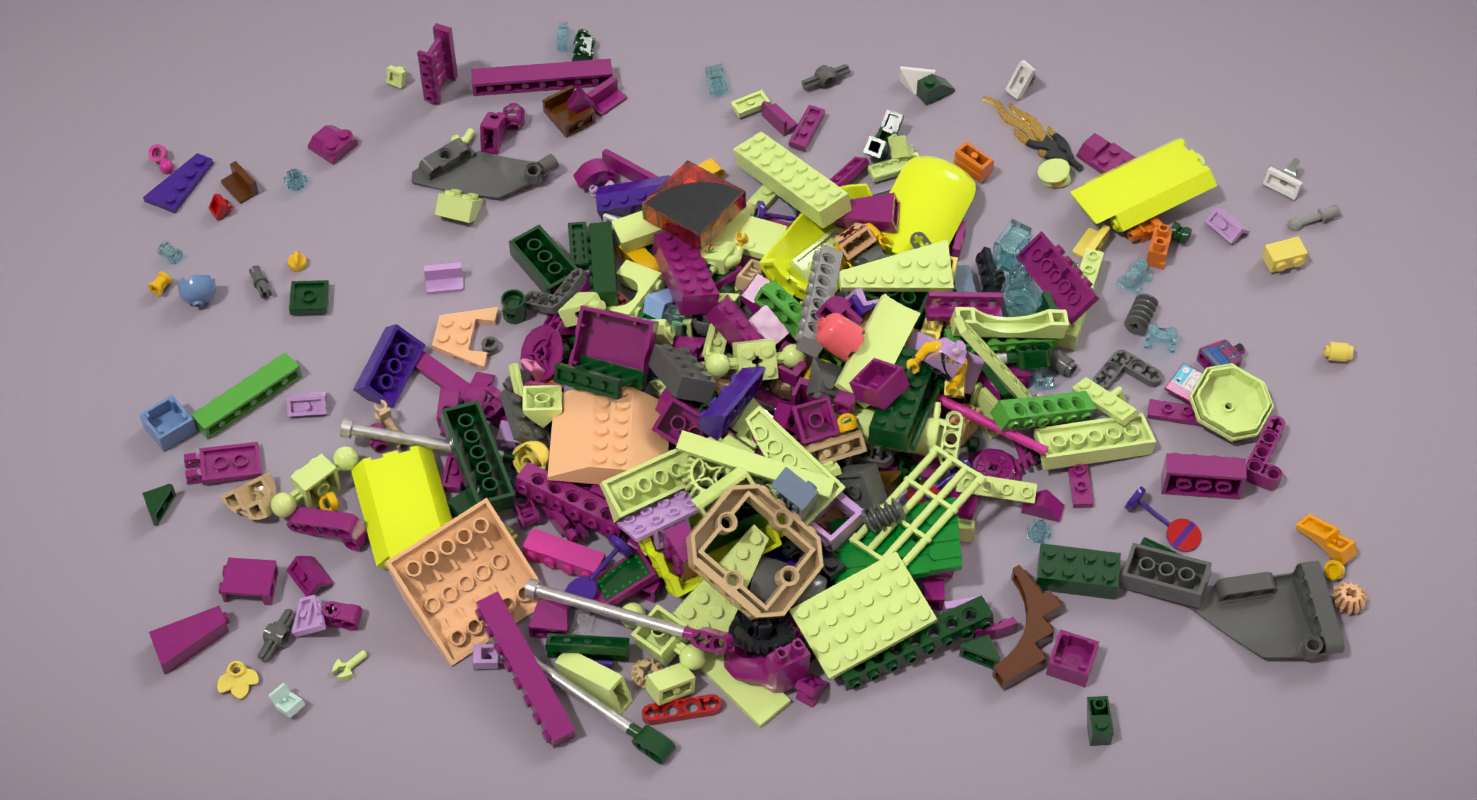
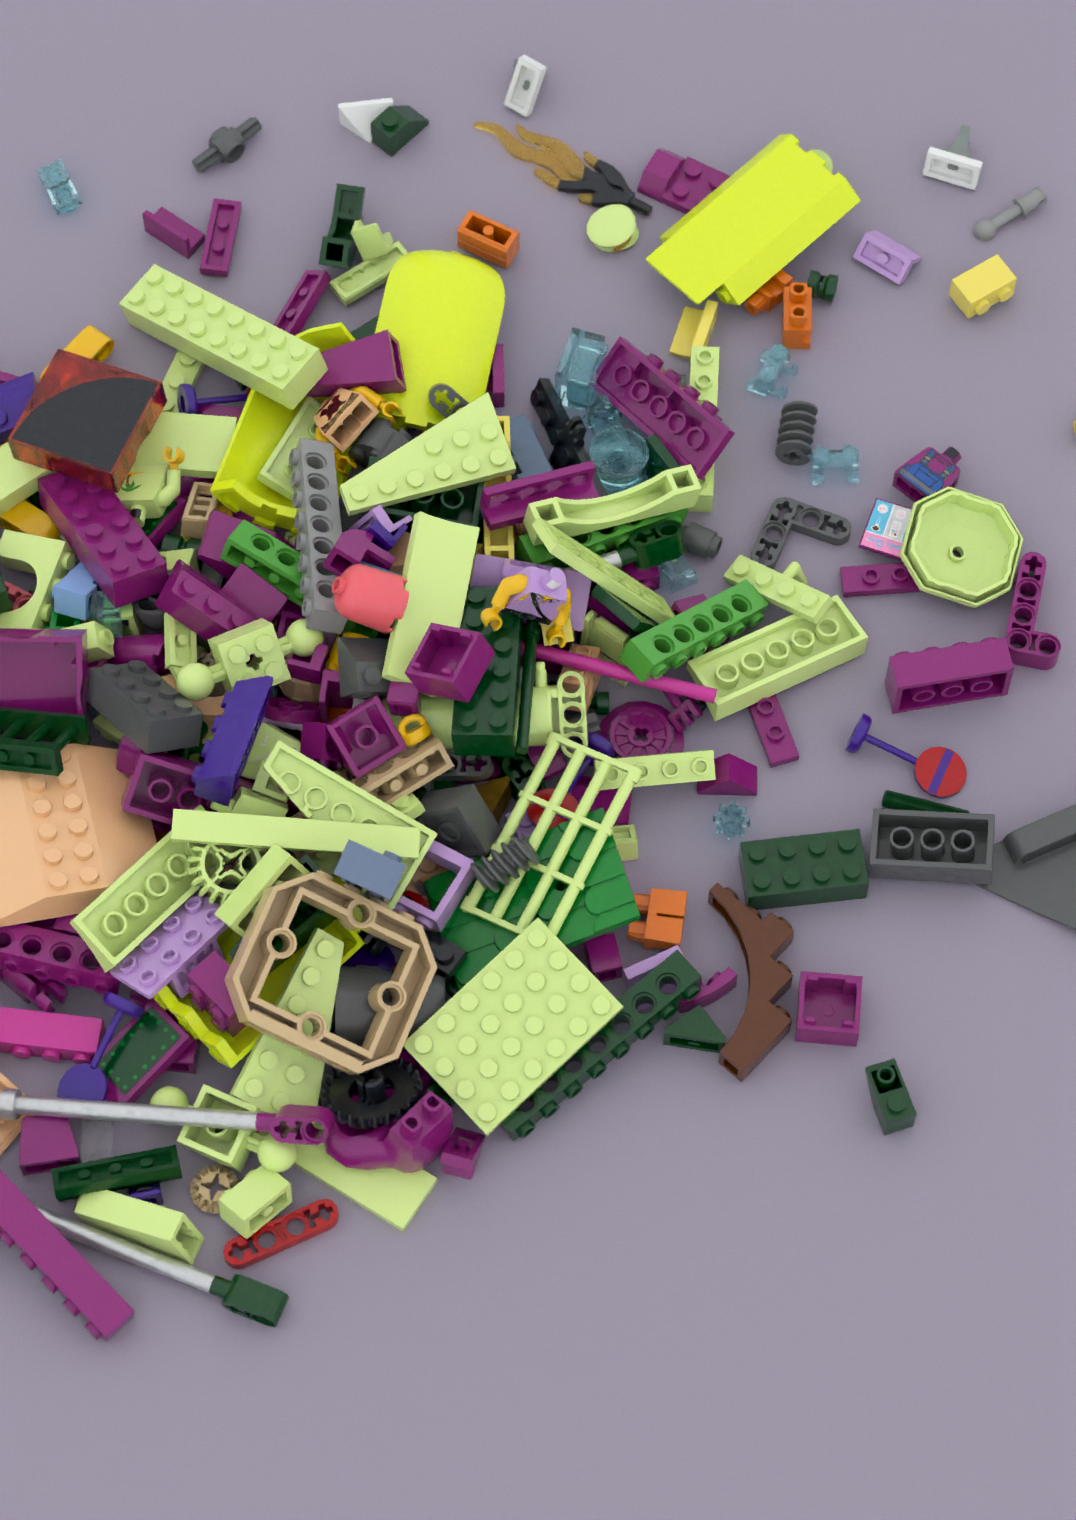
camera: 15 degrees left, 10 degrees up
yellowish green plate [731,90,770,118] -> none
none -> orange hips [628,888,687,950]

